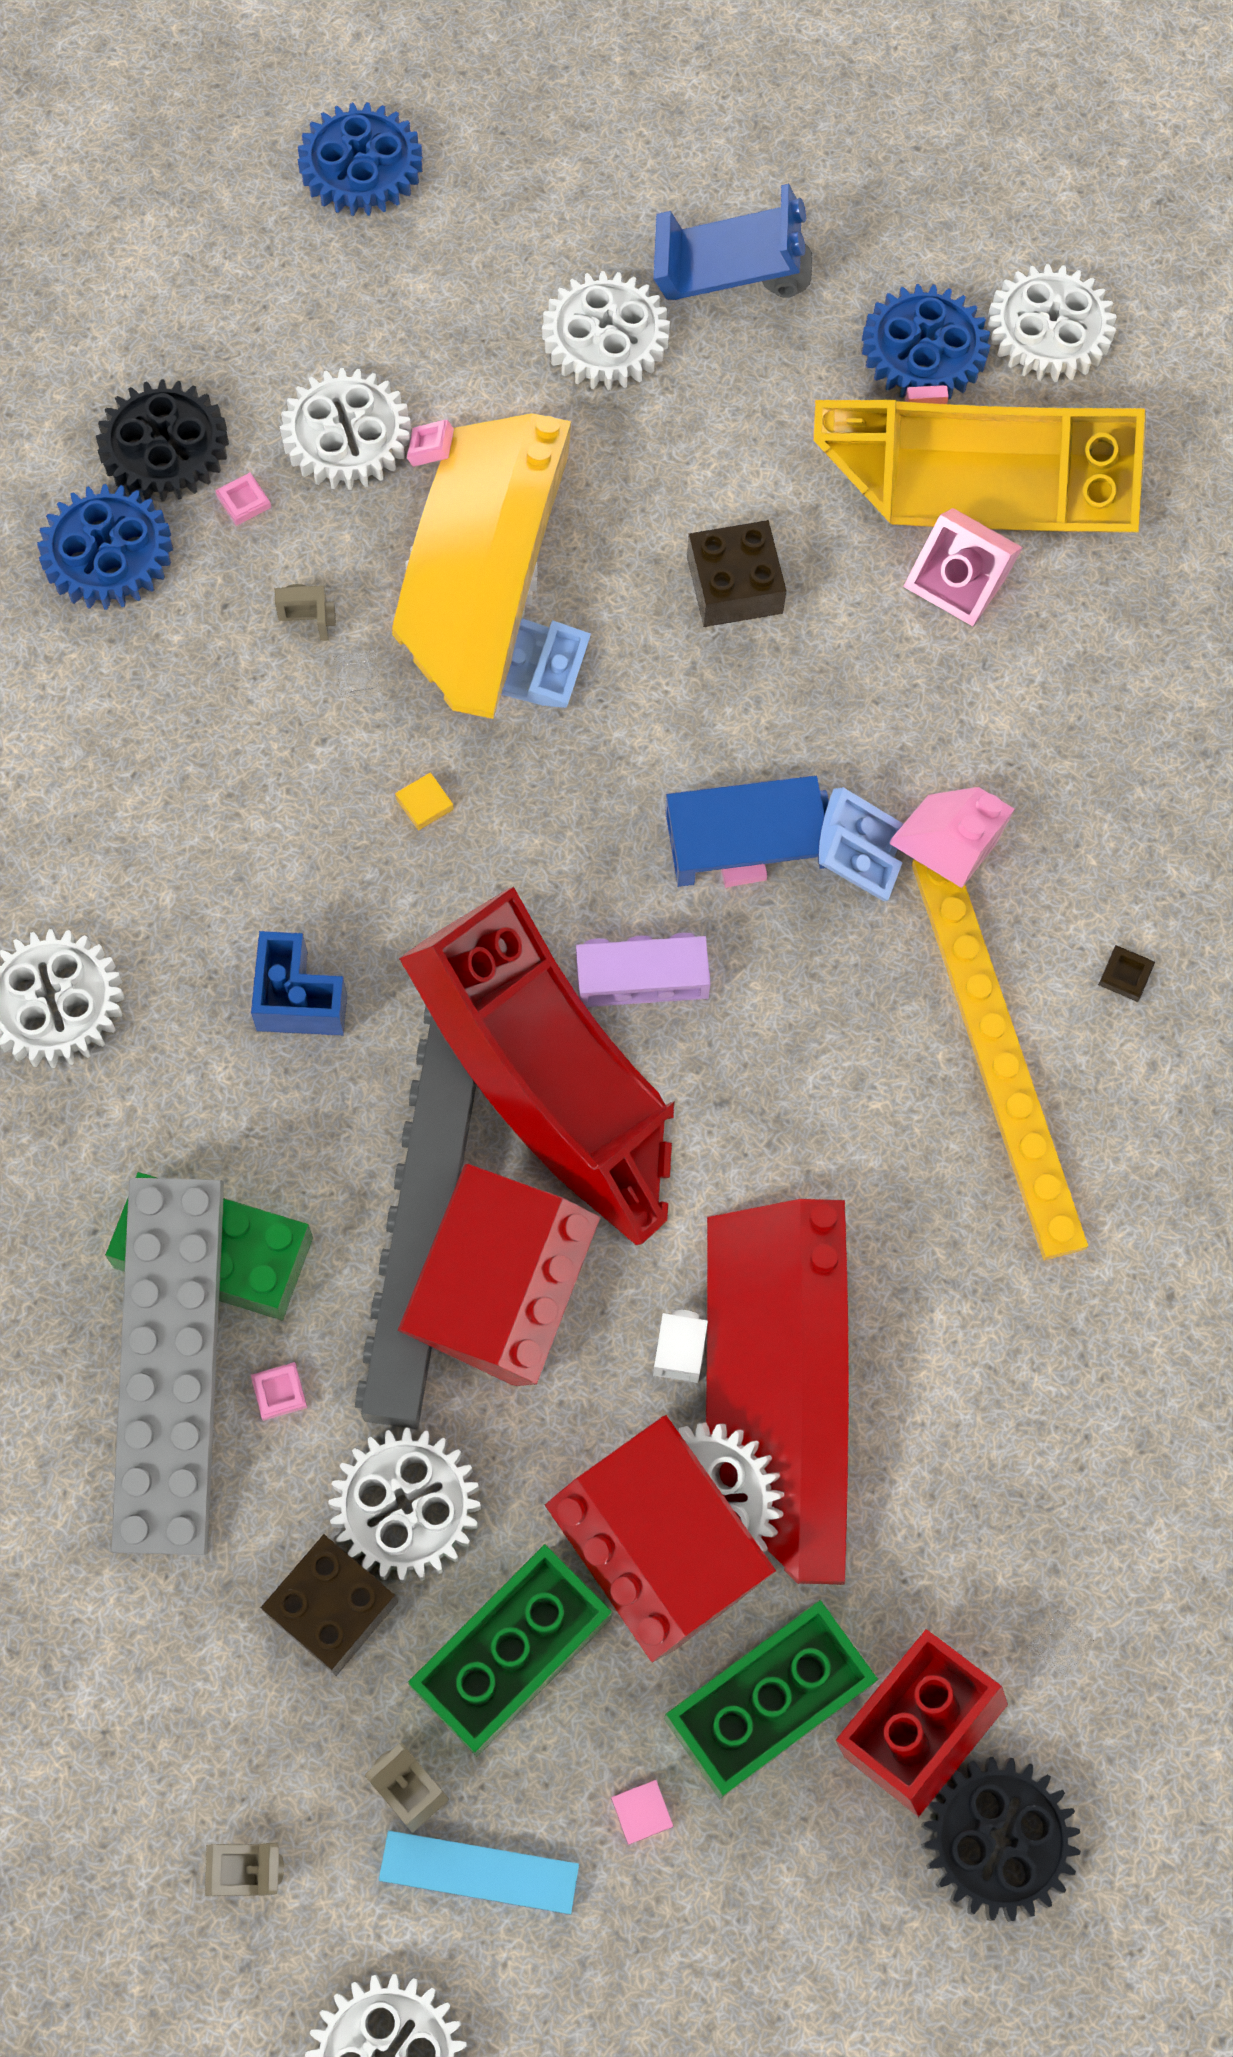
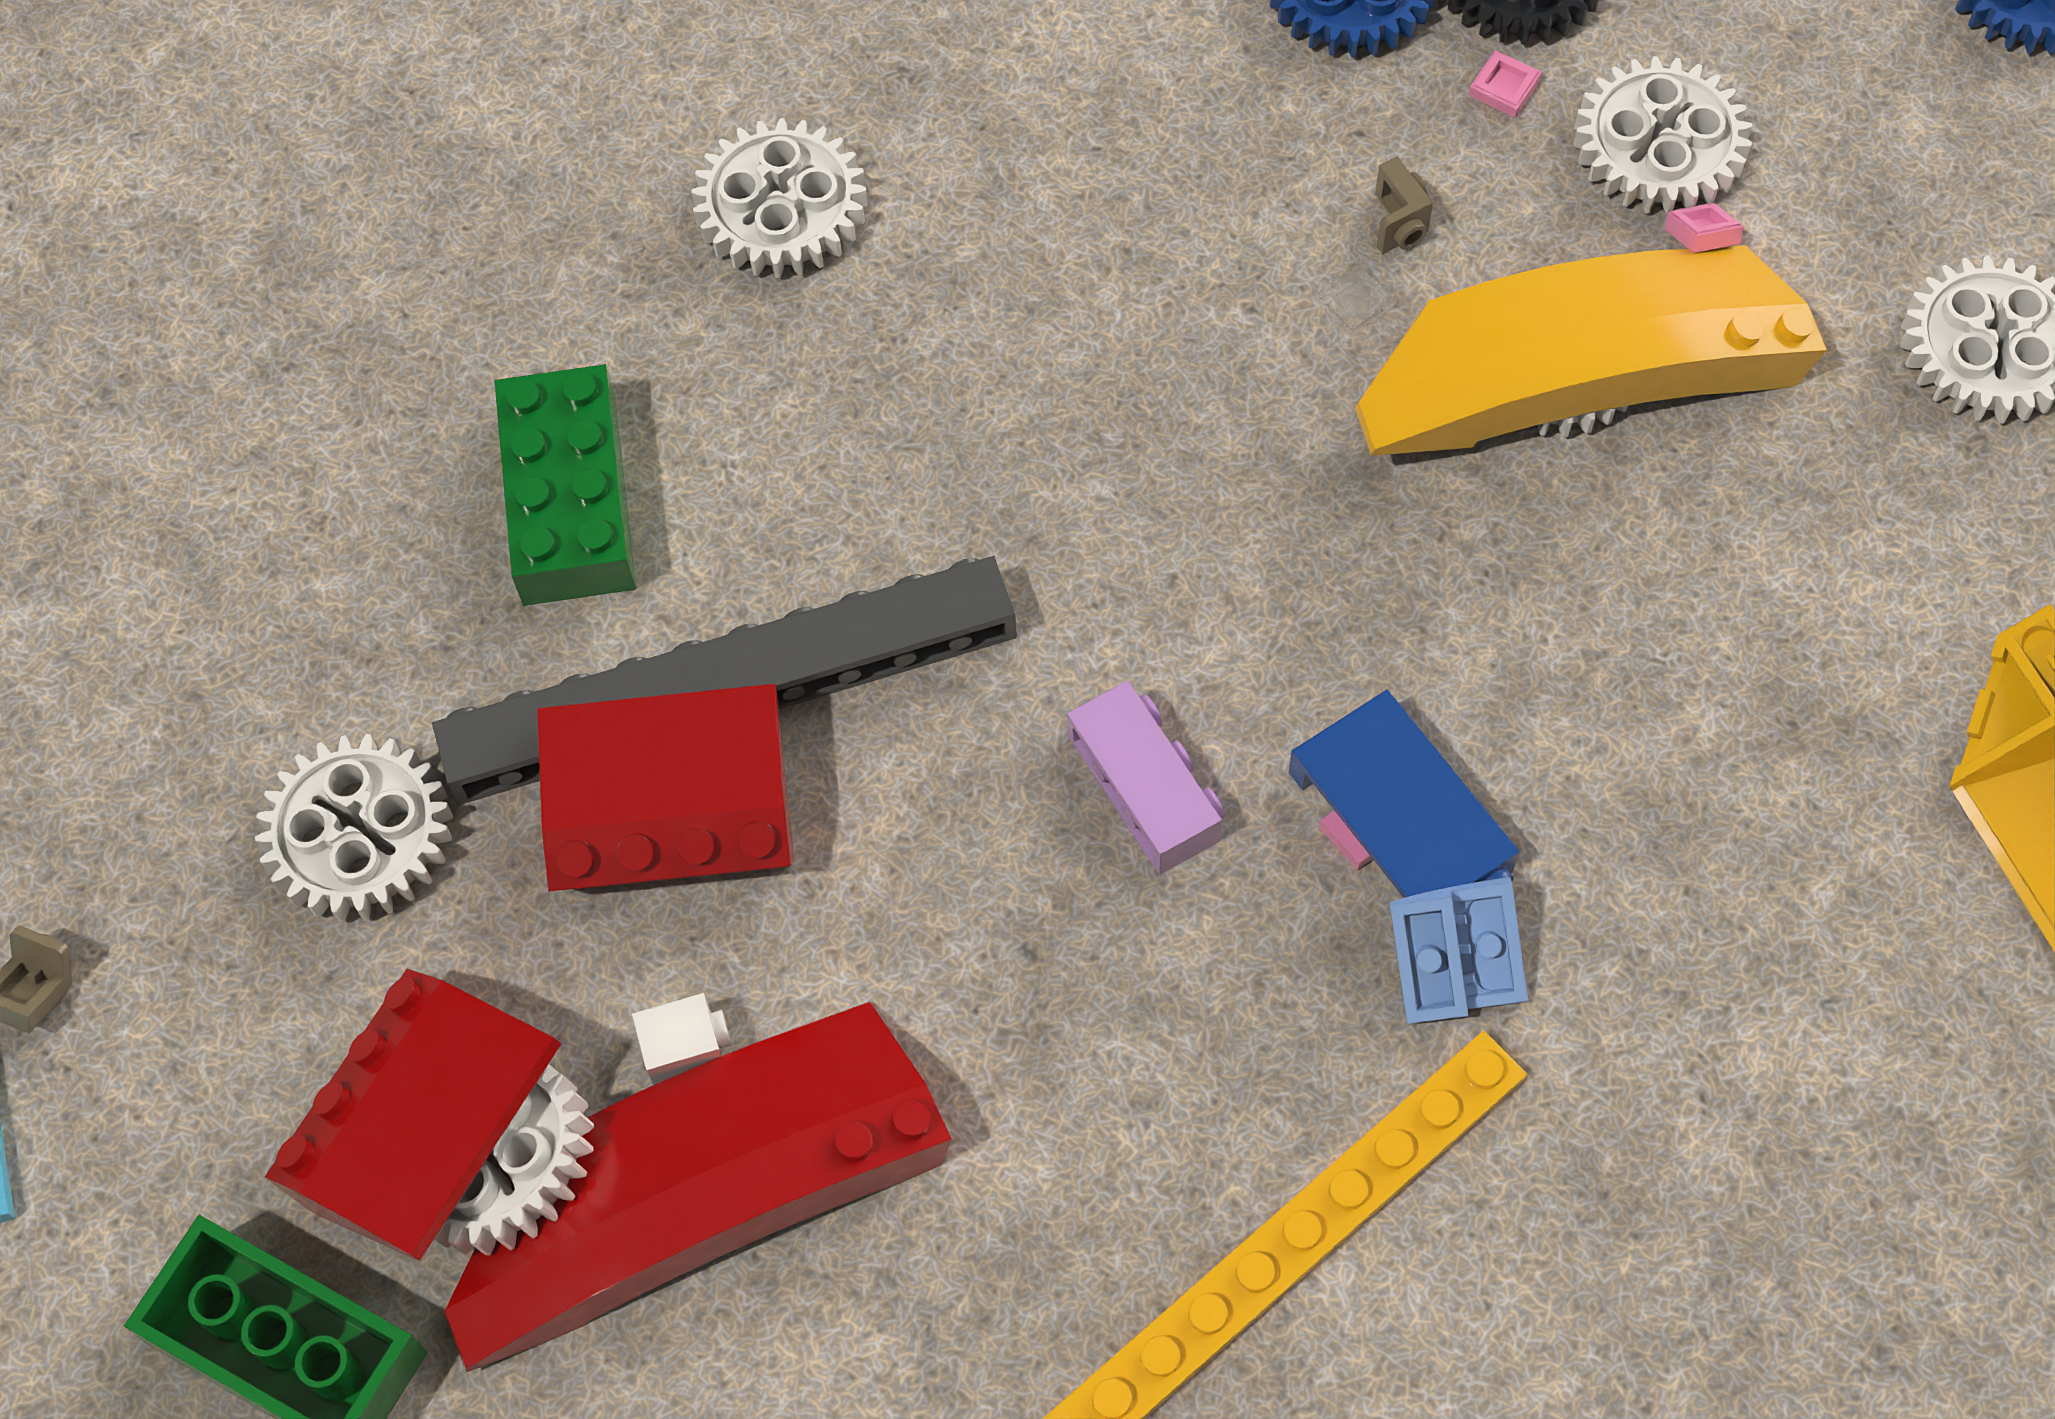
camera: 70 degrees right, 5 degrees down
light grey plate [111,1178,224,1555] -> none
blue brick [251,931,347,1036] -> none
bright pink tile [251,1362,307,1421] -> none
dark brown brick [260,1534,398,1676] -> none
yellow tile [395,772,454,831] -> none
red slope [399,886,675,1246] -> none
green brick [407,1544,612,1757] -> none
light blue slope [501,618,591,708] -> none
bright pink tile [611,1780,674,1845] -> none
dark brown brick [687,520,787,627] -> none
bright pink slope [889,787,1015,888] -> none
bright pink slope [903,508,1023,626] -> none
dark brown tile [1098,945,1155,1002] -> none

